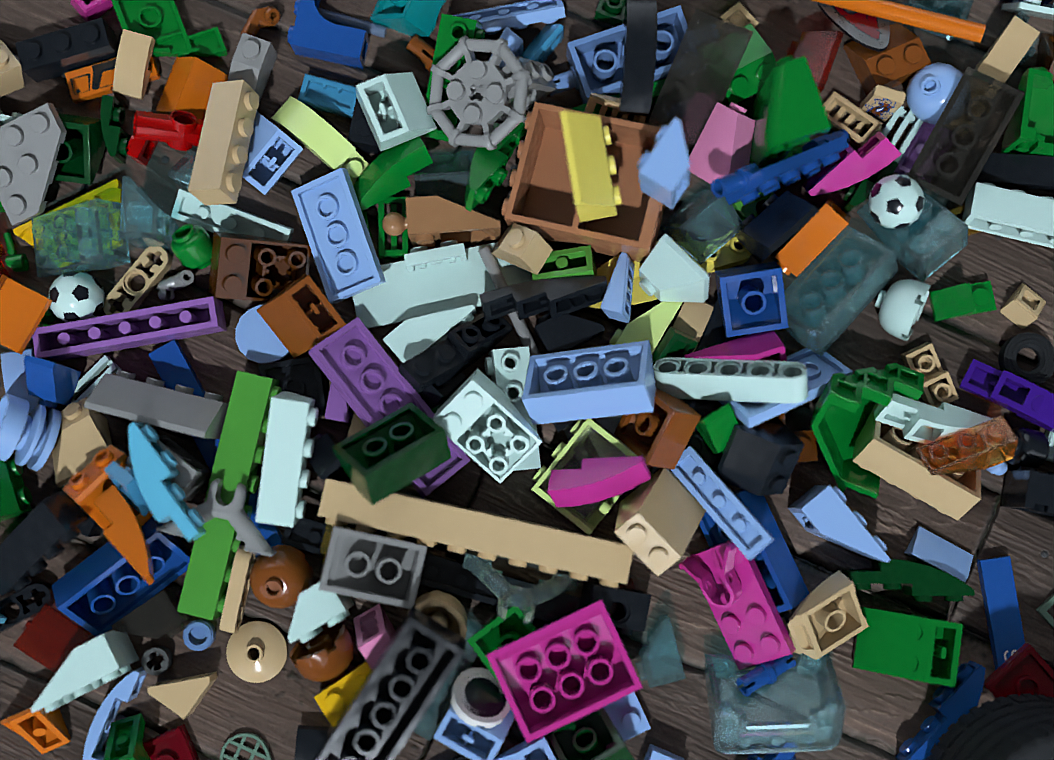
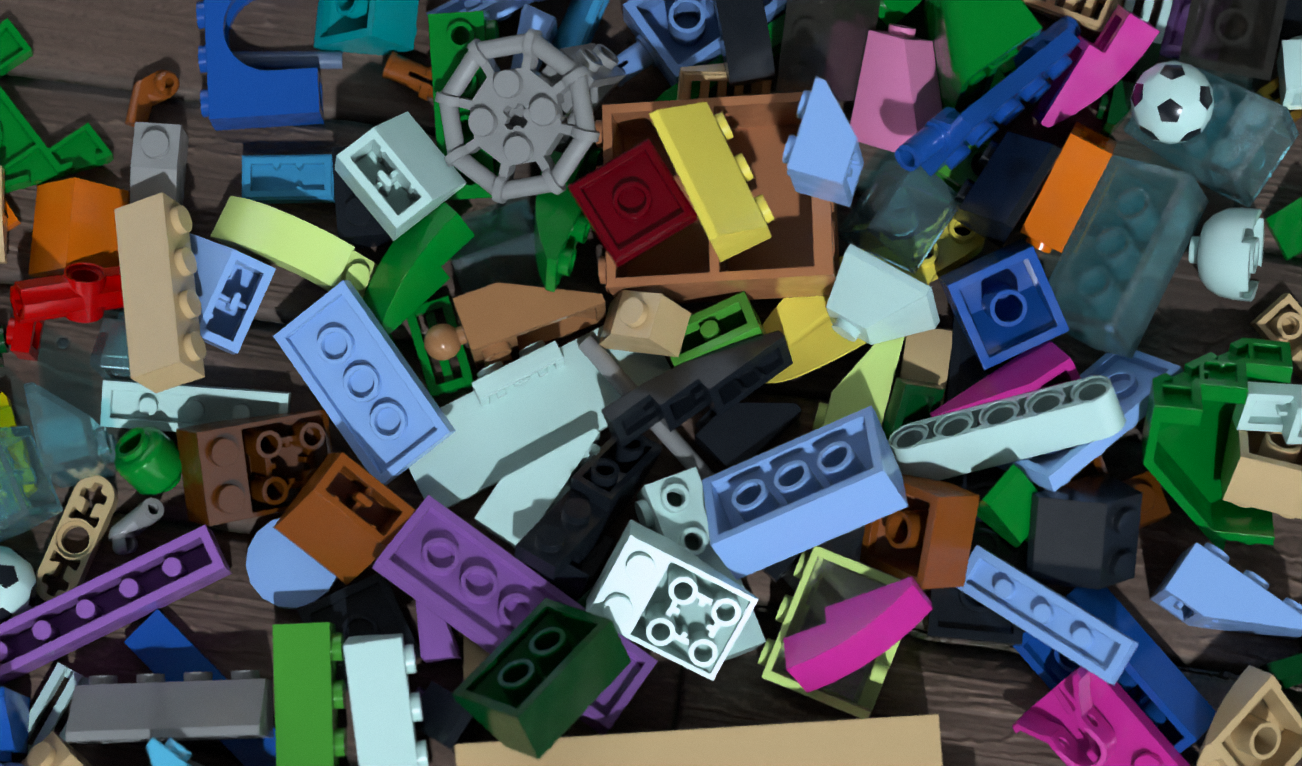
camera: 15 degrees left, 5 degrees down
light blue slope [600,252,635,323] -> none
tan slope [614,468,706,577] -> none
none -> dark red tile [567,138,698,268]

